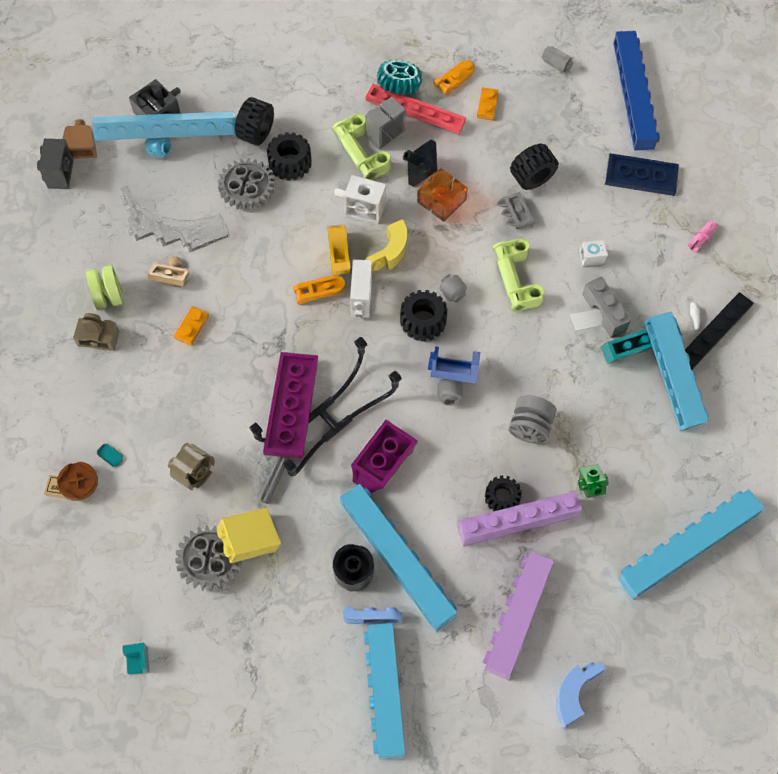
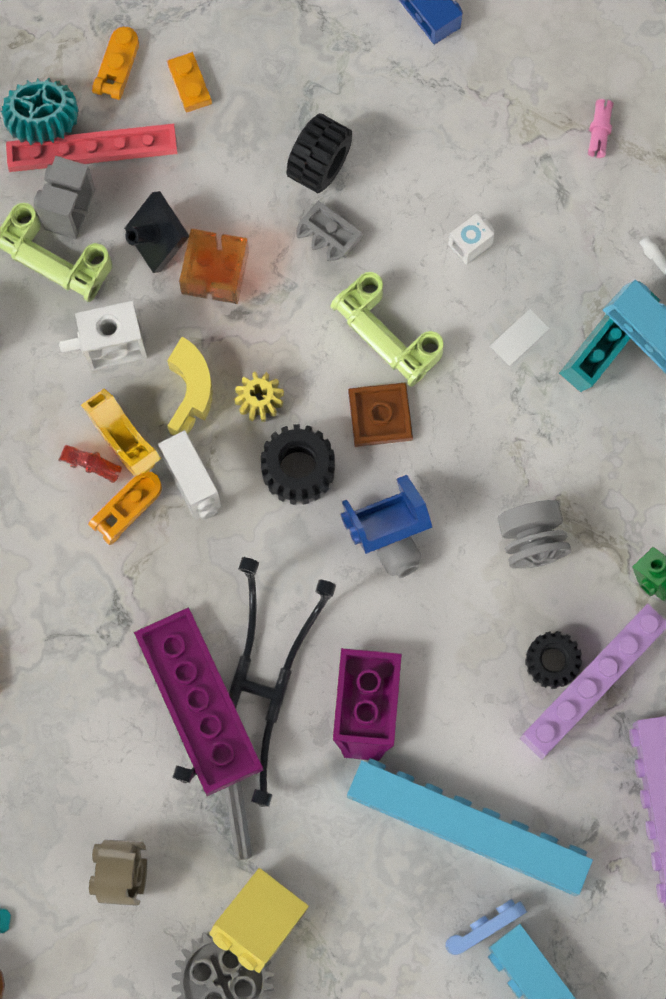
camera: 30 degrees left, 10 degrees up
black brick [332,544,374,591] -> none
light grey head [440,274,467,302] -> none
light grey arch [582,276,631,338] -> none
dark blue tile [605,153,679,196] -> none
none -> clear red piece [58,445,122,483]
none -> light yellow gear [234,371,284,422]
none -> dark orange tile [348,382,413,447]

